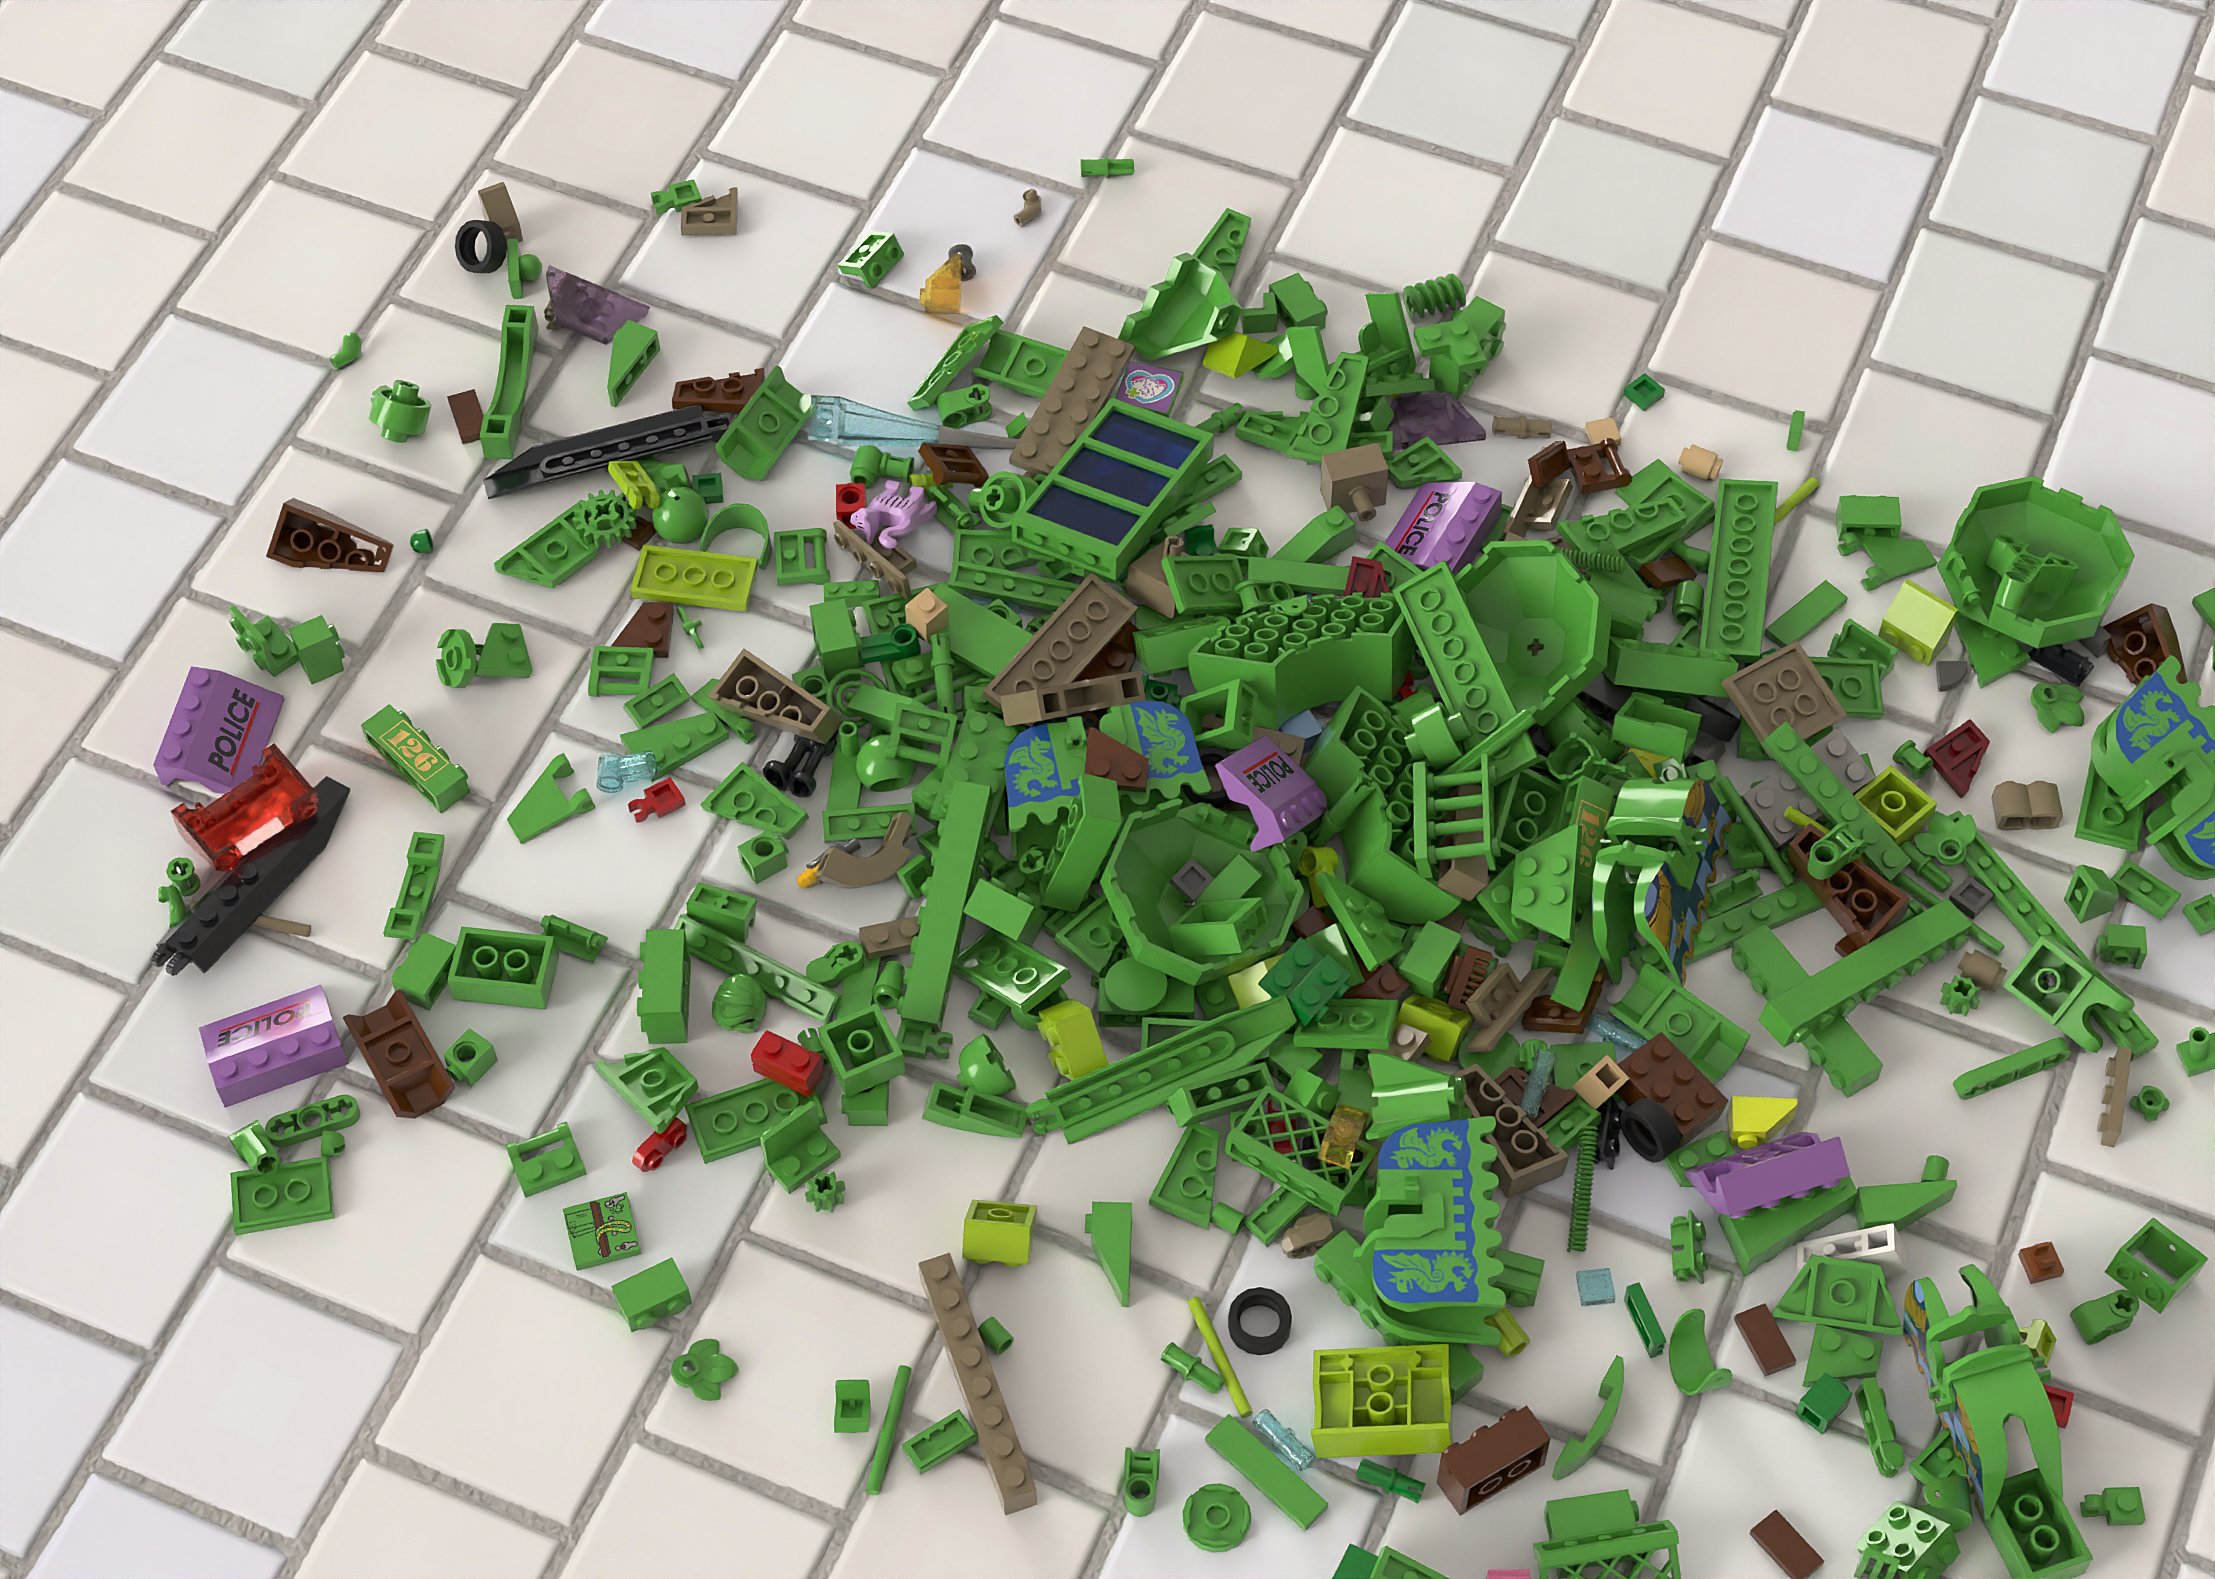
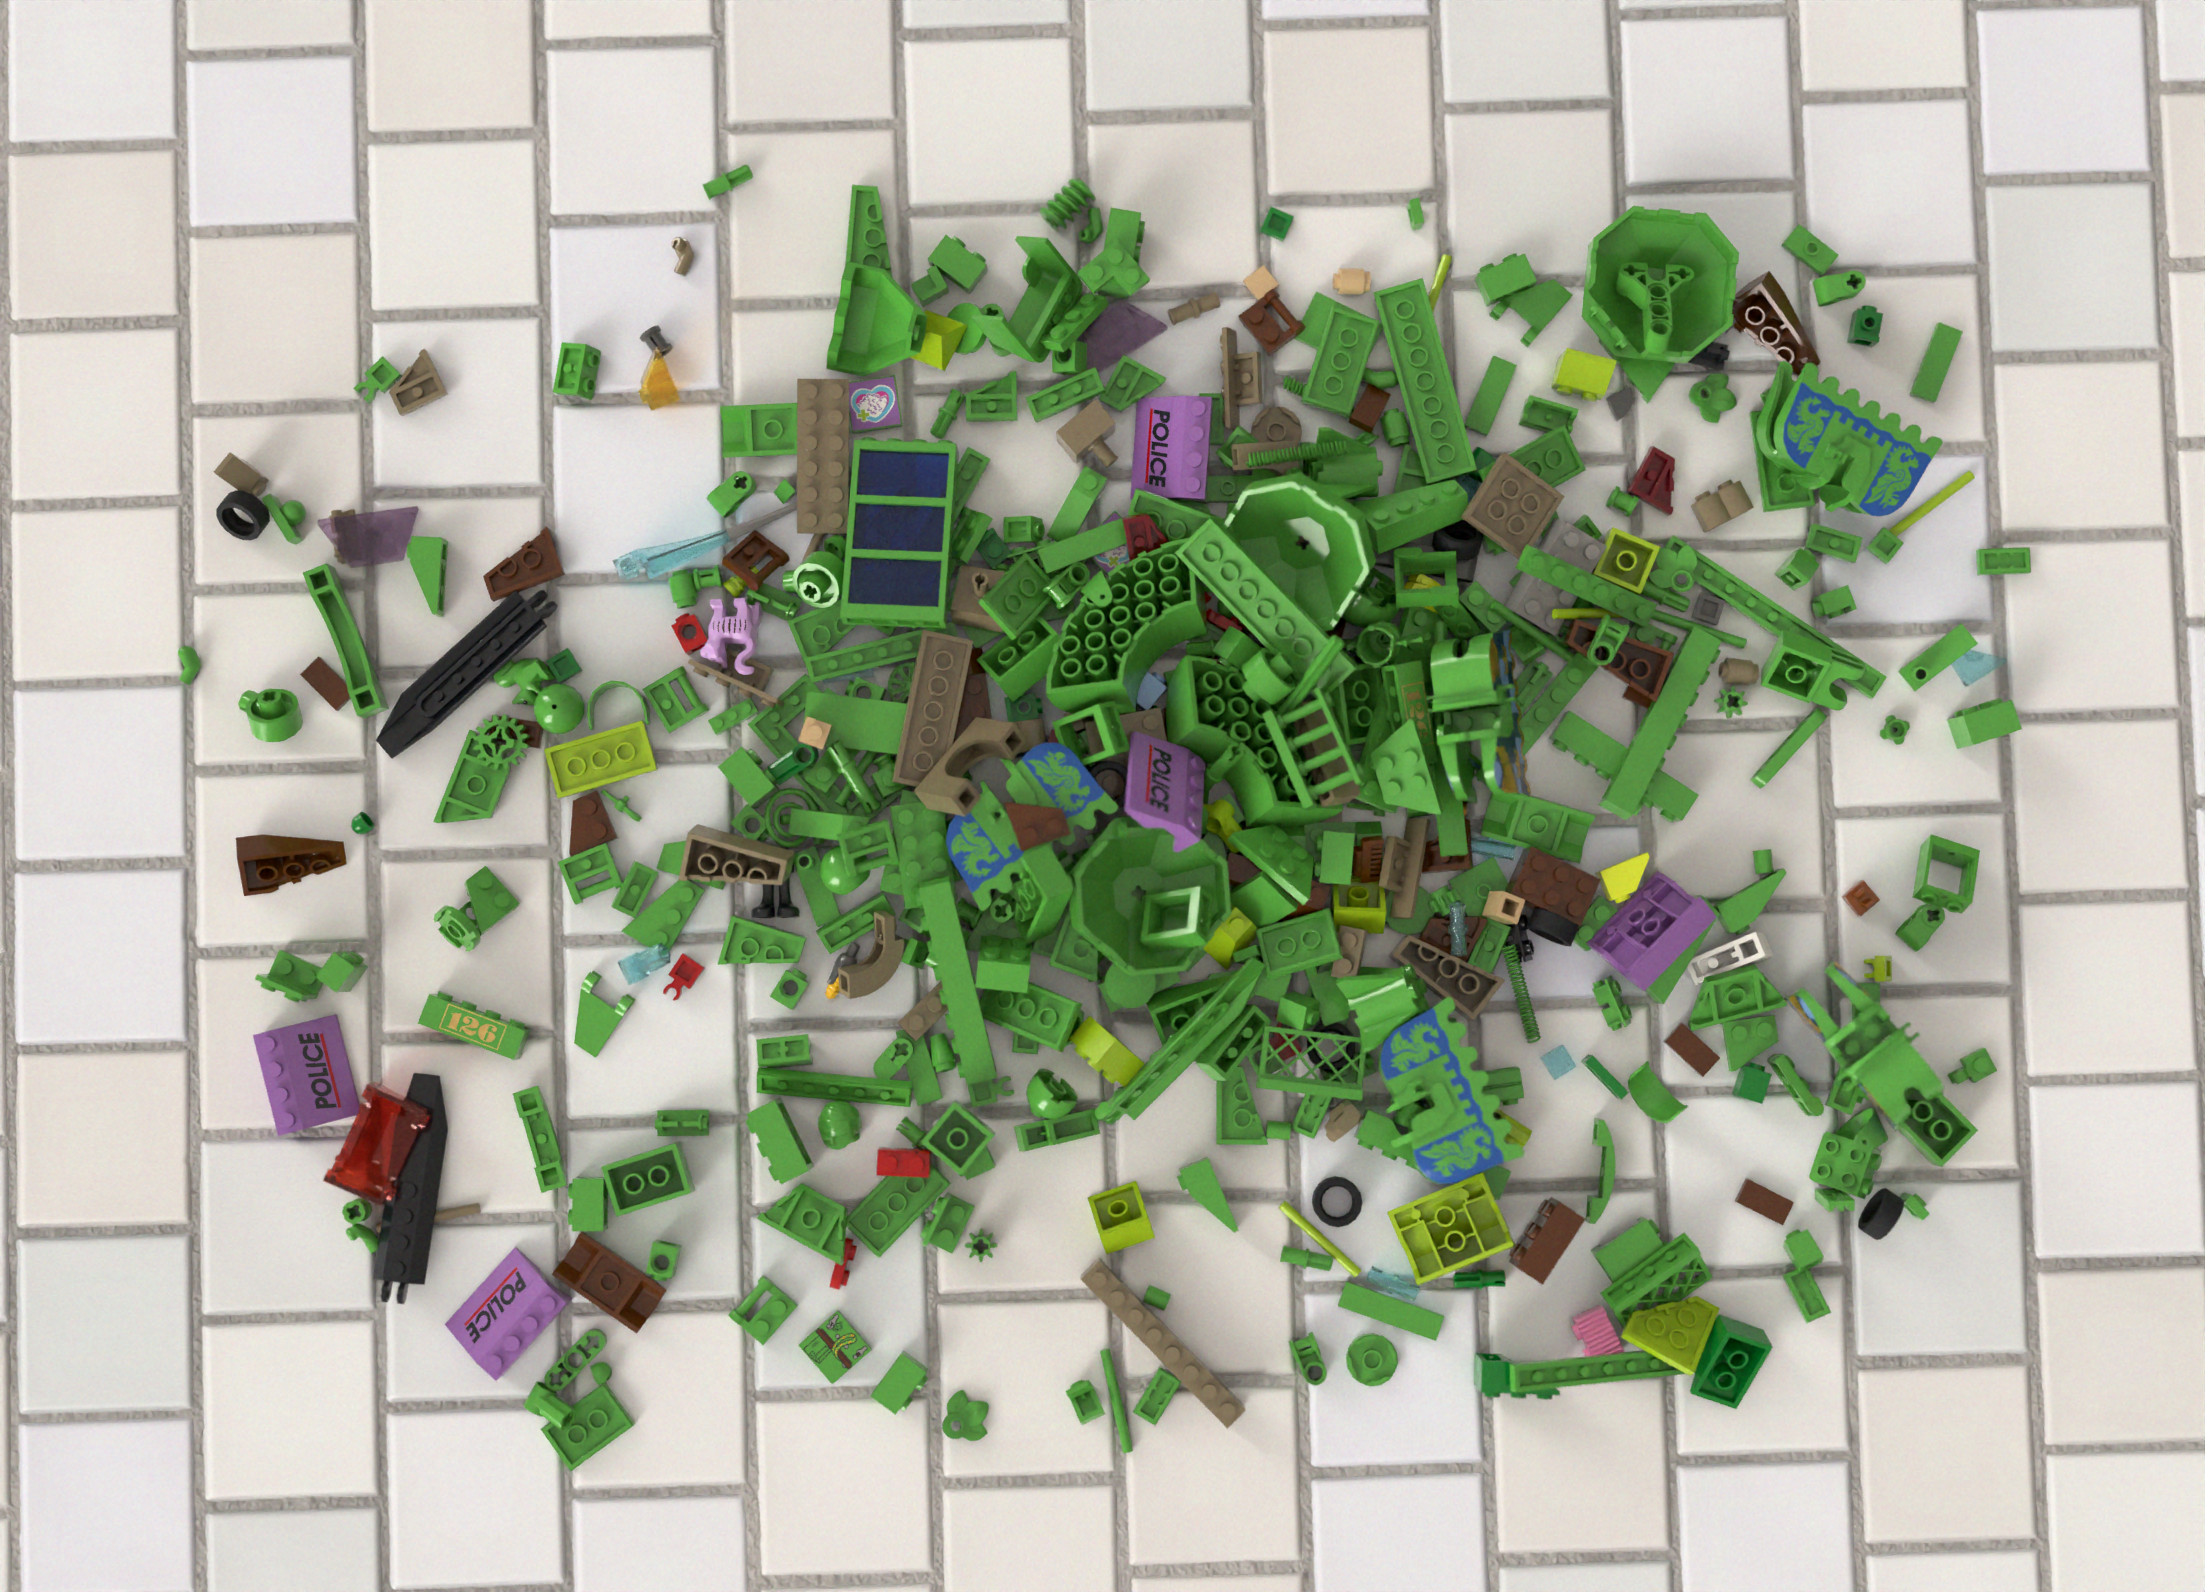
camera: 30 degrees left, 30 degrees up
lime hinge [608,461,660,509] -> none
bright green piece [715,365,822,481] -> none
bright green wing [907,315,1004,411] -> none
dark grey plate [1169,858,1214,904] -> none
bright green slope [1194,853,1264,903] -> none
green plate [1258,937,1351,1027] -> none
bright green wing [1285,352,1370,465] -> none
clear yellow slope [1318,1102,1371,1169] -> none
reddish brown tile [1528,441,1570,487] -> none
bright green wing [1556,497,1688,565] -> none
red plate [2043,1384,2074,1429] -> none
dark tan plate [2097,1046,2132,1148] -> none

